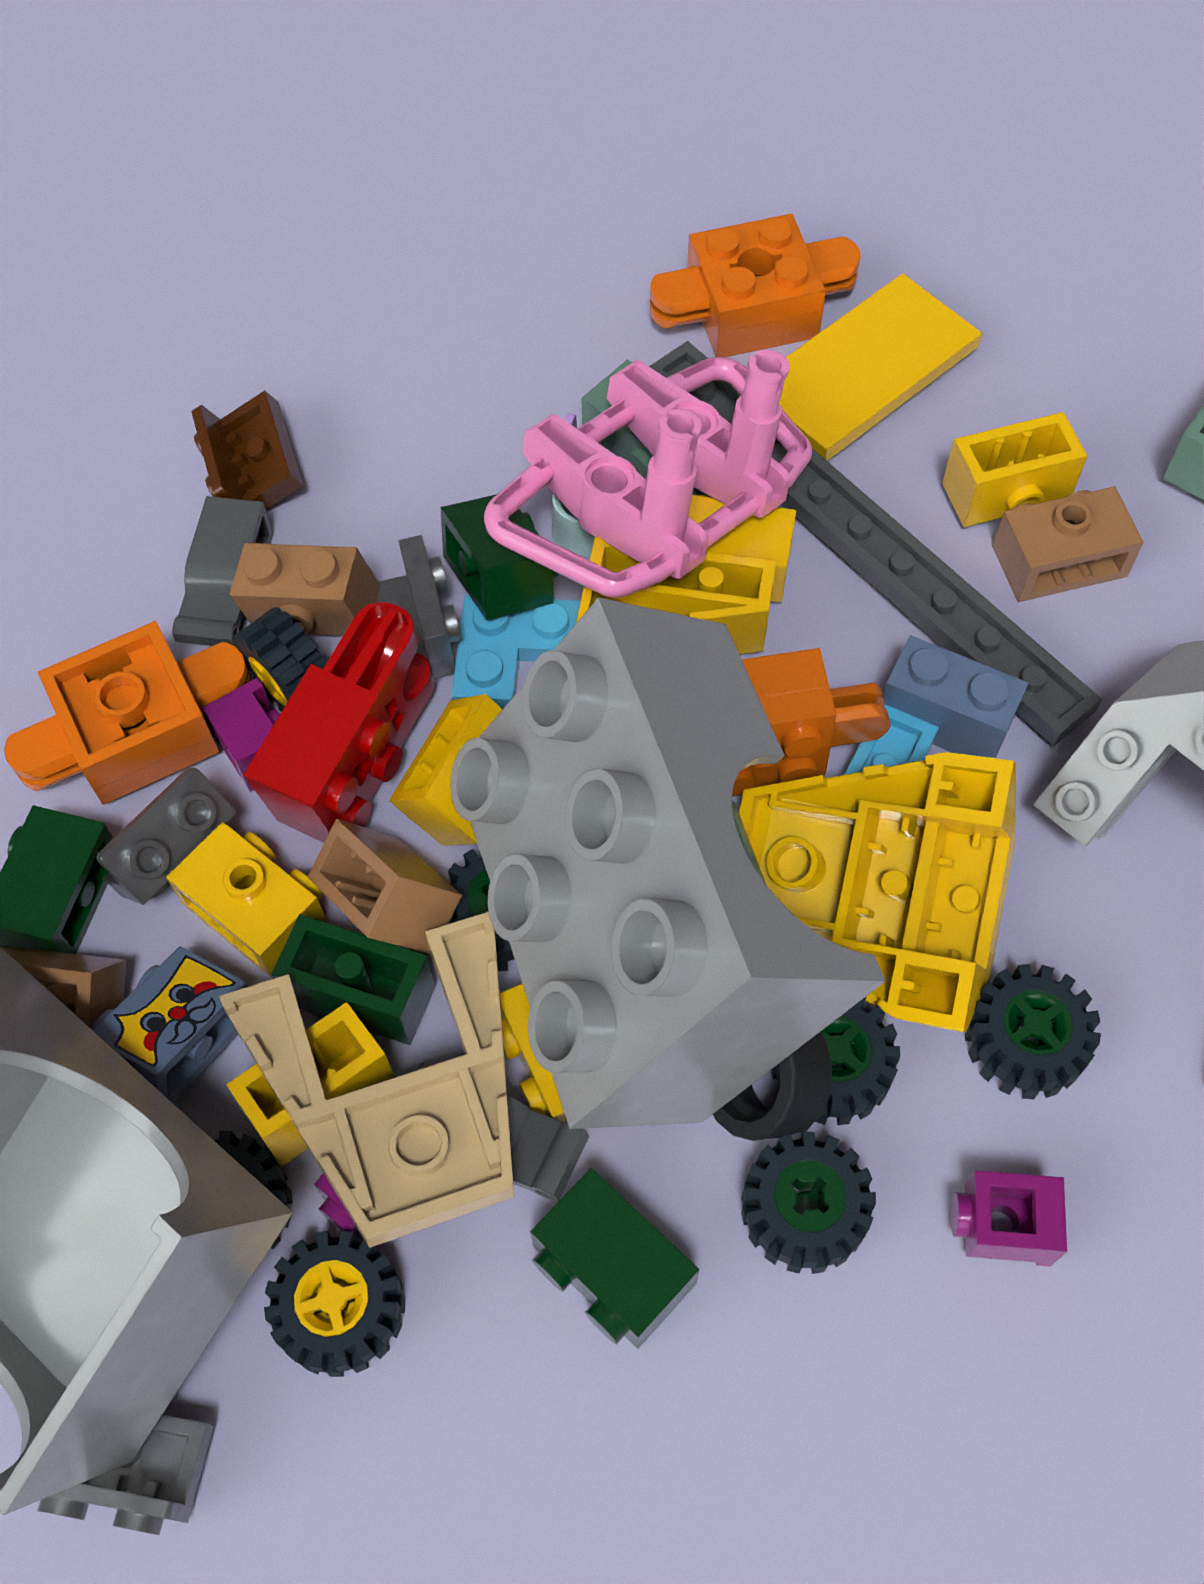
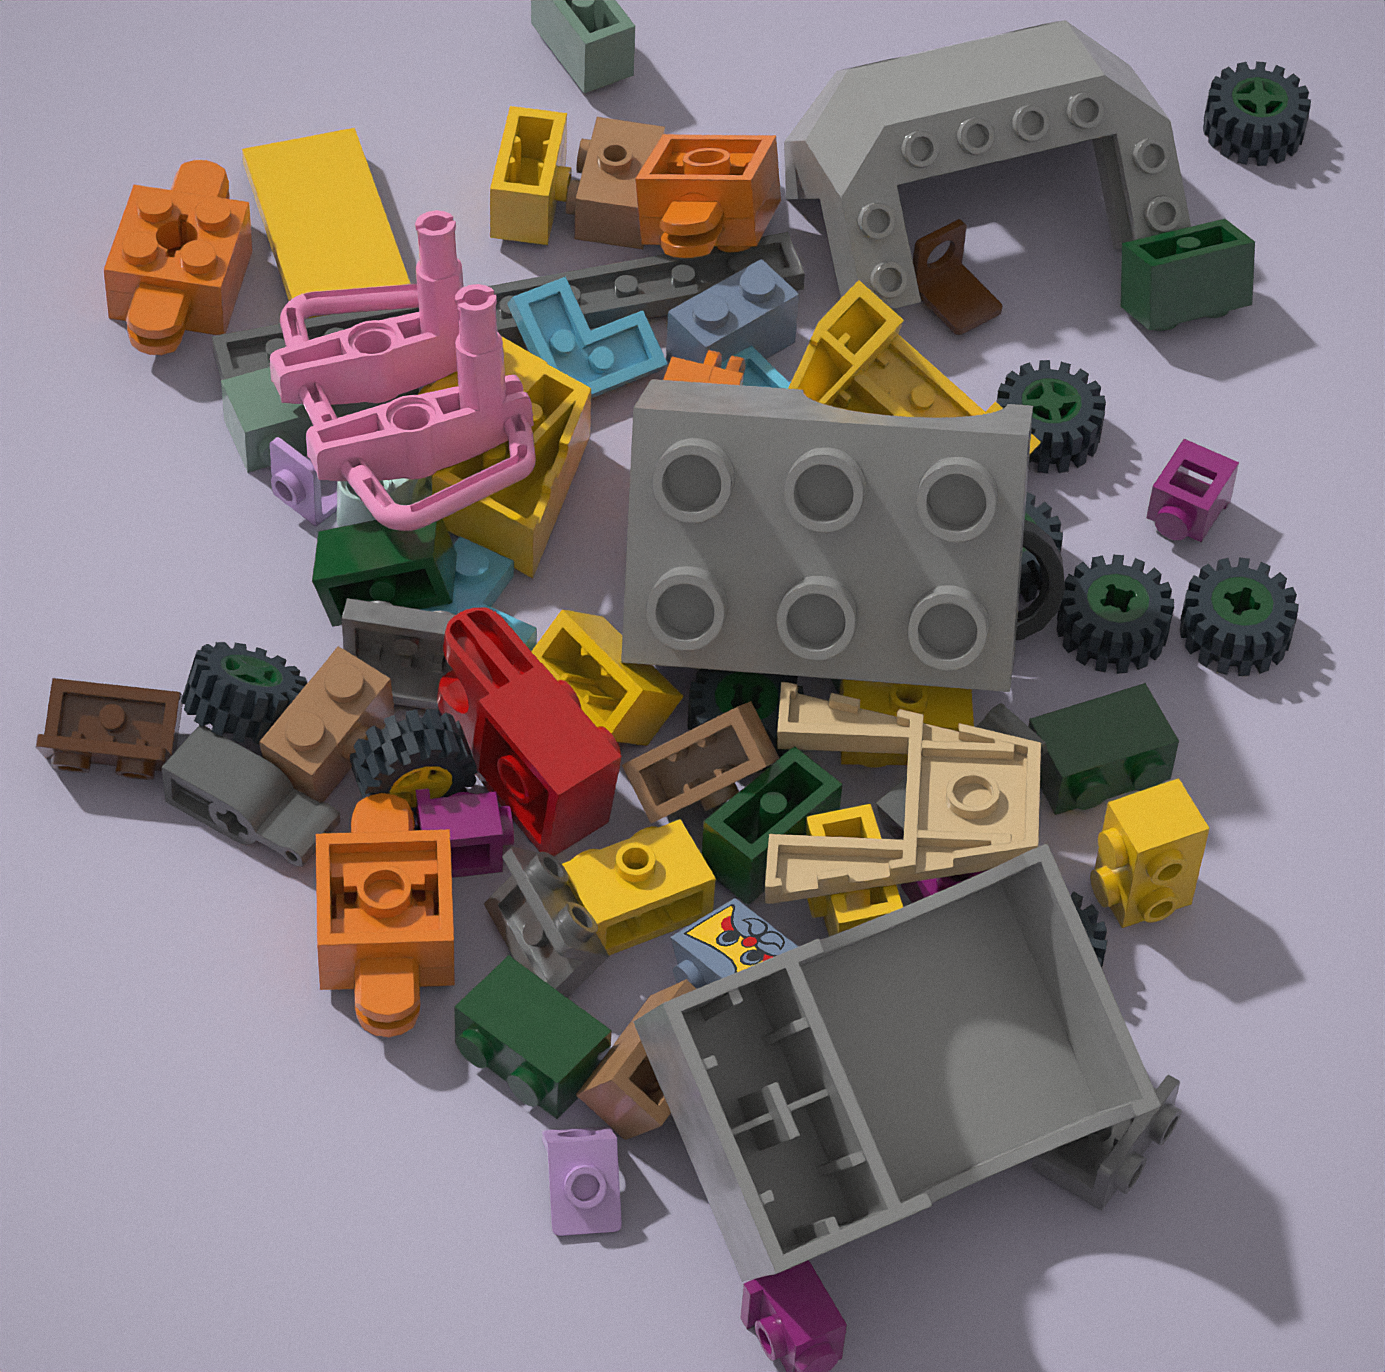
camera: 70 degrees left, 10 degrees down
none -> black wheel [181,642,308,745]
none -> medium azure plate [507,276,668,398]
none -> orange brick [635,134,781,258]
none -> reddish brown bracket [913,219,1003,335]
none -> yellow brick [1090,778,1210,928]
none -> black wheel [1179,557,1299,676]

